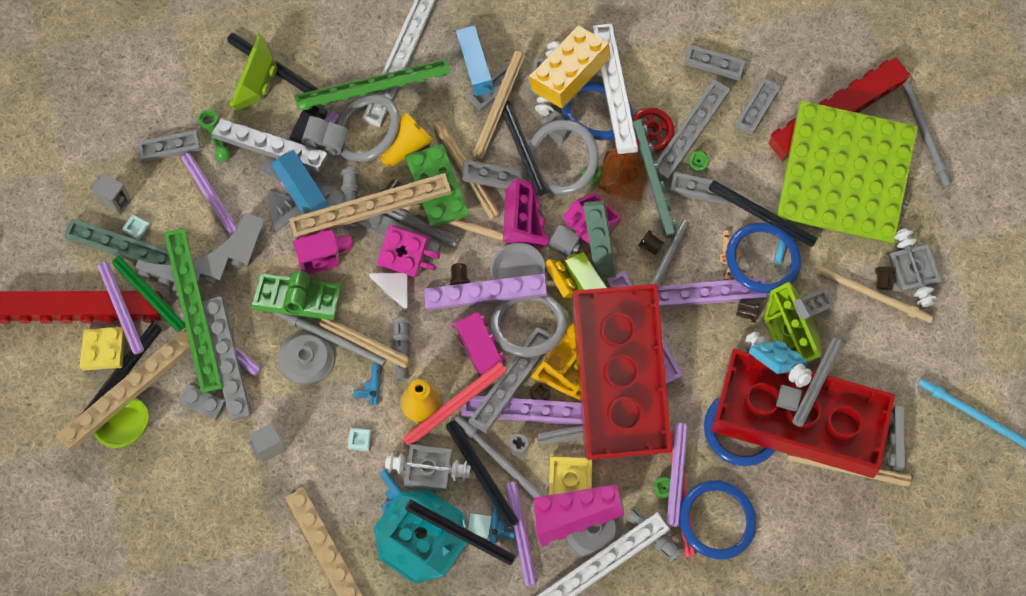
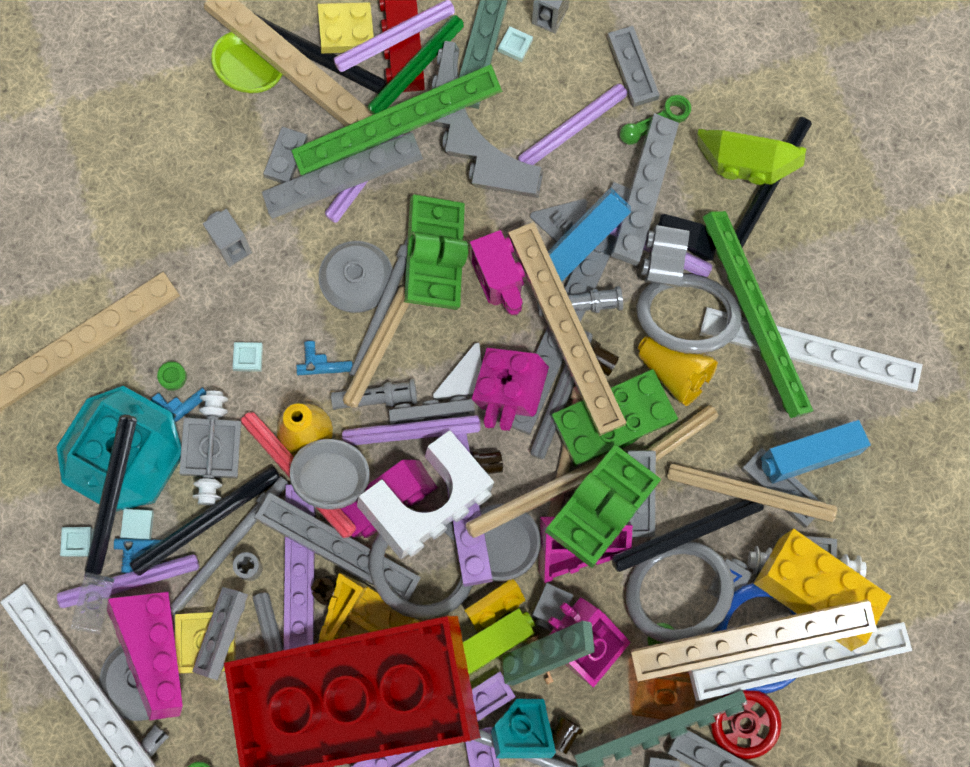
camera: 85 degrees right, 5 degrees up
none -> light aqua tile [60,527,93,557]
none -> clear plate [71,572,114,634]
none -> bright green tile [157,362,187,391]
none -> light grey plate [192,587,248,680]
none -> light grey piece [290,439,369,509]
none -> lavender axle [342,415,481,445]
none -> white arch [357,430,494,559]
none -> light grey plate [389,396,475,424]
none -> tan axle [466,454,607,538]
none -> teal plate [491,699,556,759]
none -> bright green plate [545,444,661,568]
none -> plate [631,599,877,682]

